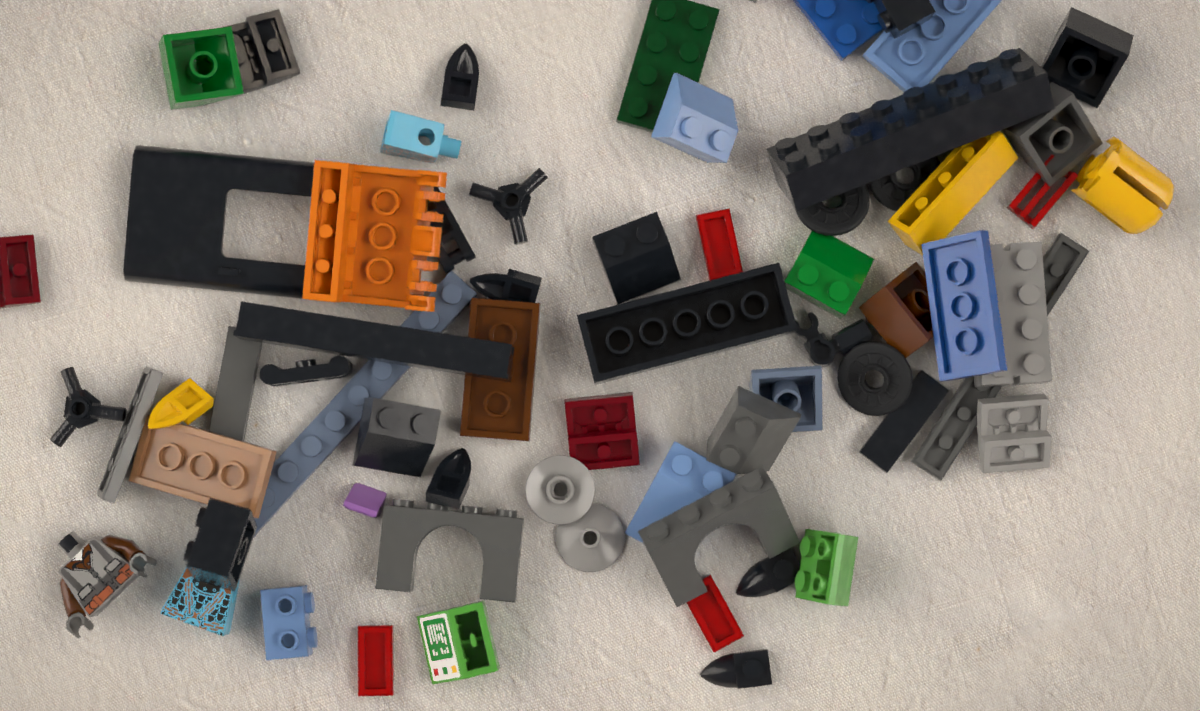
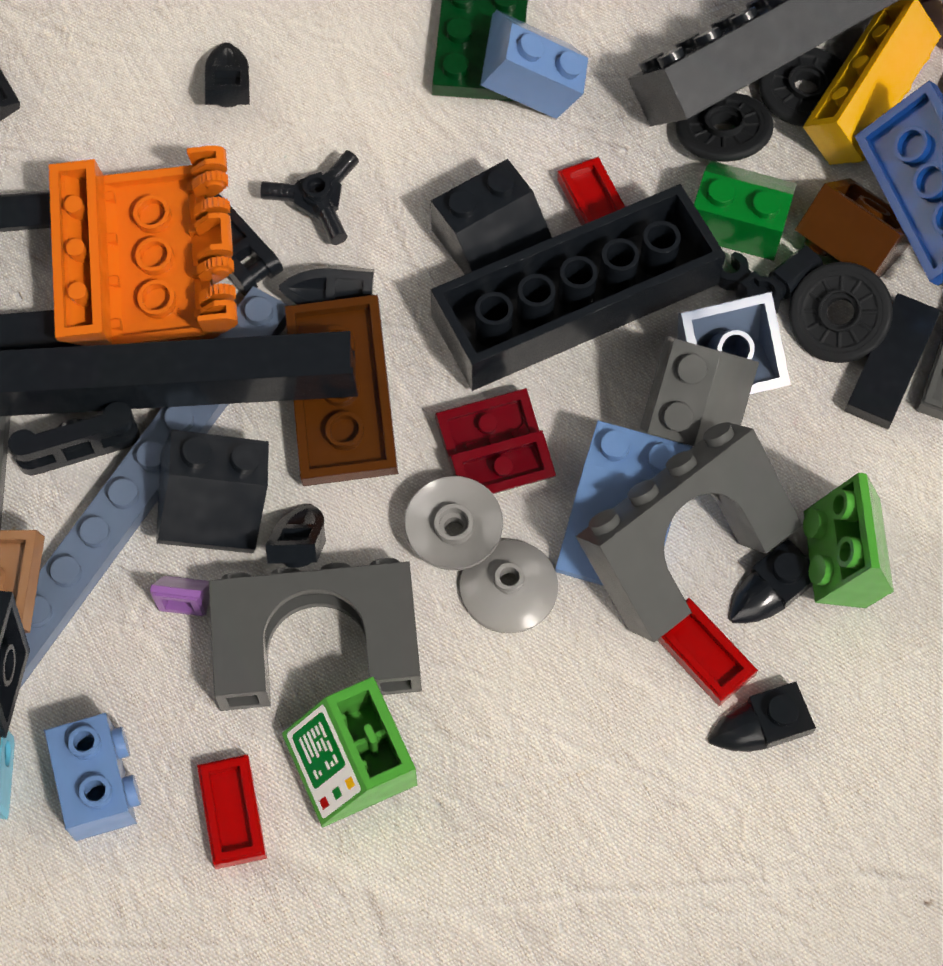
camera: 15 degrees left, 20 degrees down
medium azure torso [380,110,462,163] -> none

